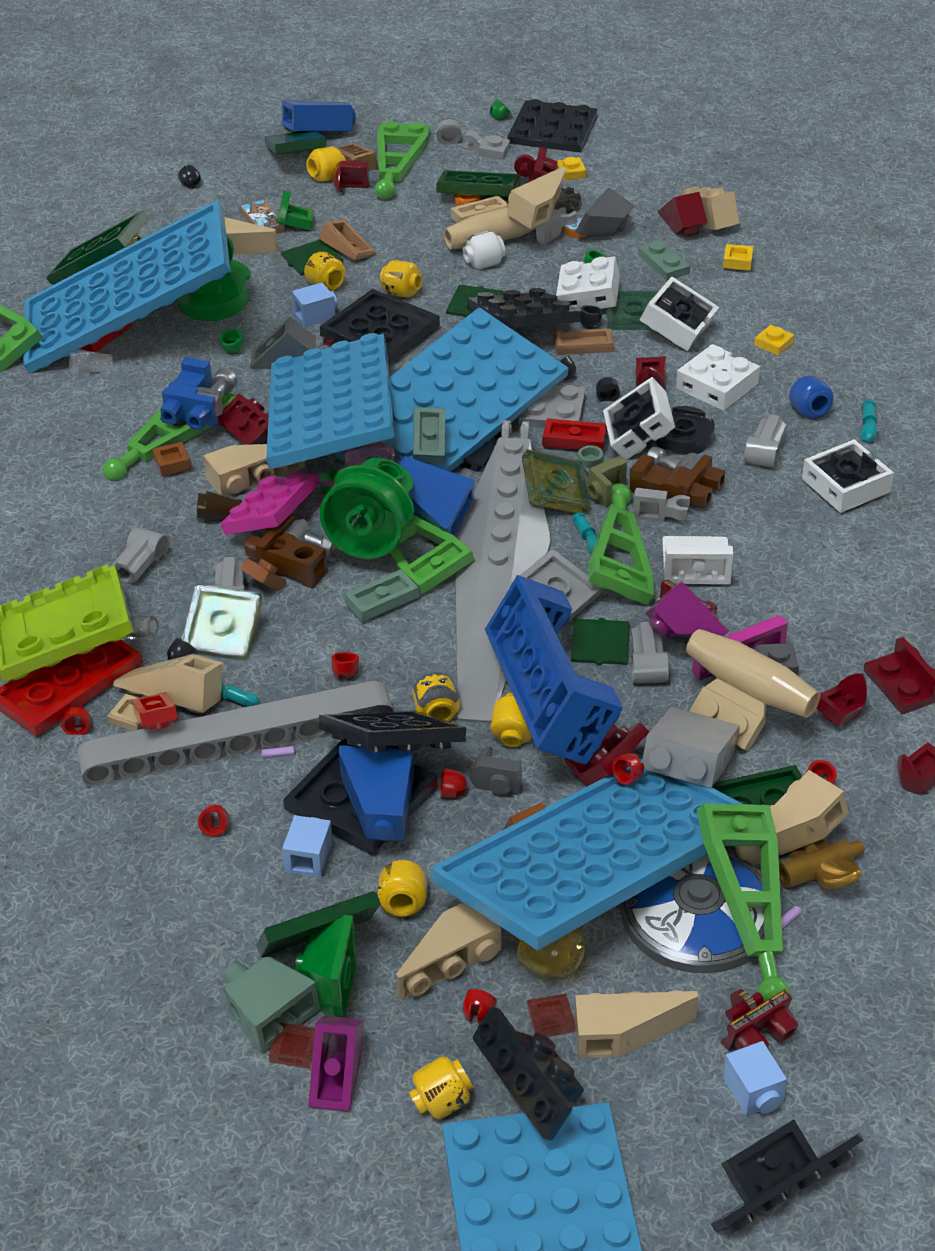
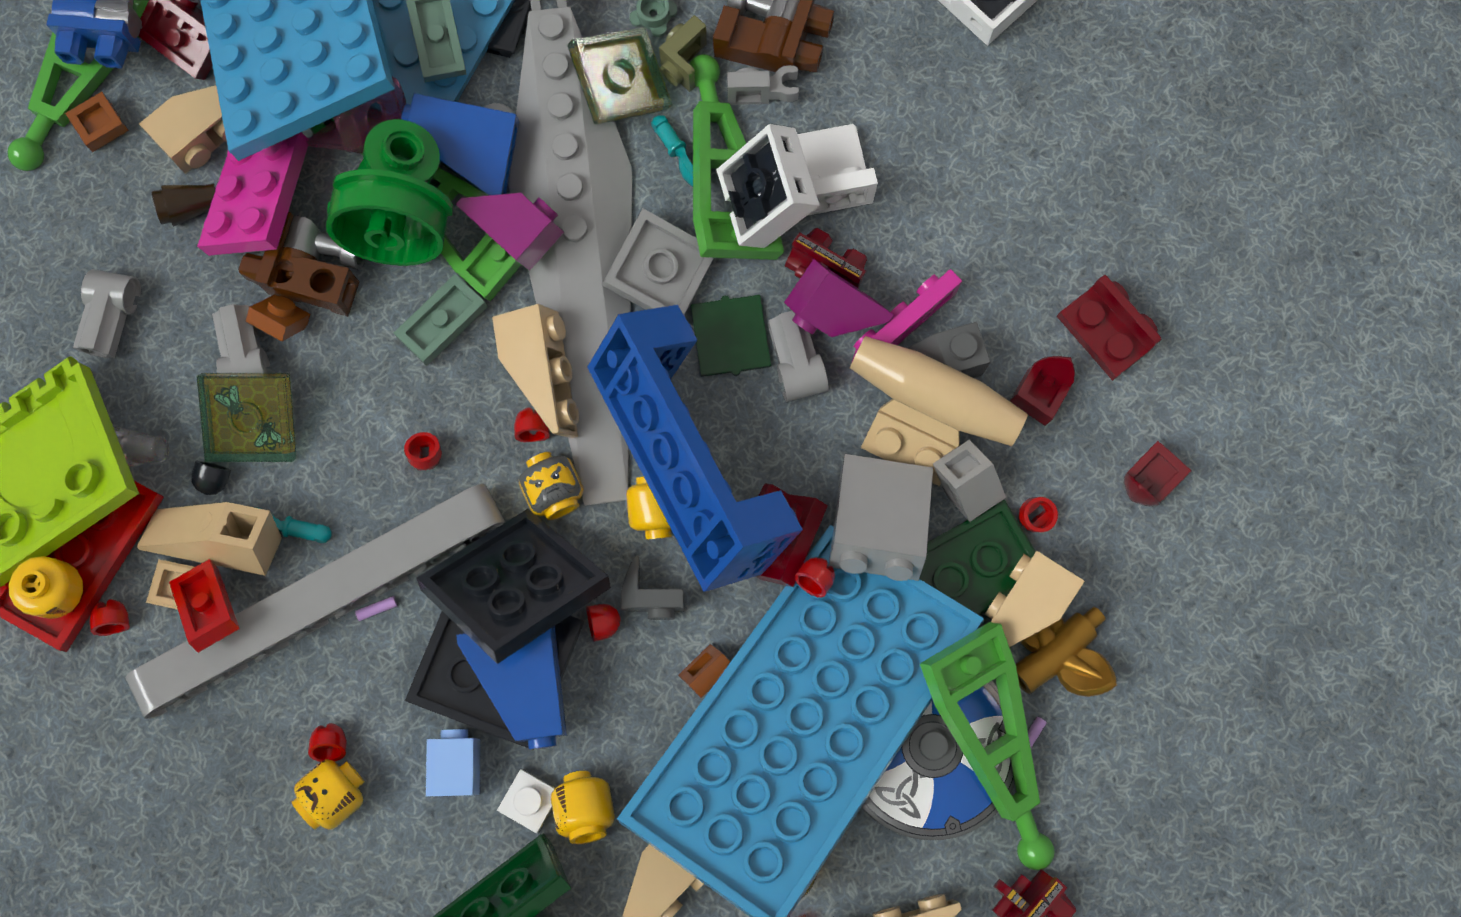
camera: 15 degrees left, 35 degrees up
none -> yellow head [9,556,83,619]
none -> yellow head [292,759,365,830]
none -> magenta slope [456,193,564,271]
none -> tan slope [492,304,579,438]
none -> white plate [497,769,555,833]
none -> red hinge [514,407,550,443]
none -> piece [716,124,820,248]
none -> light grey brick [933,440,1006,522]

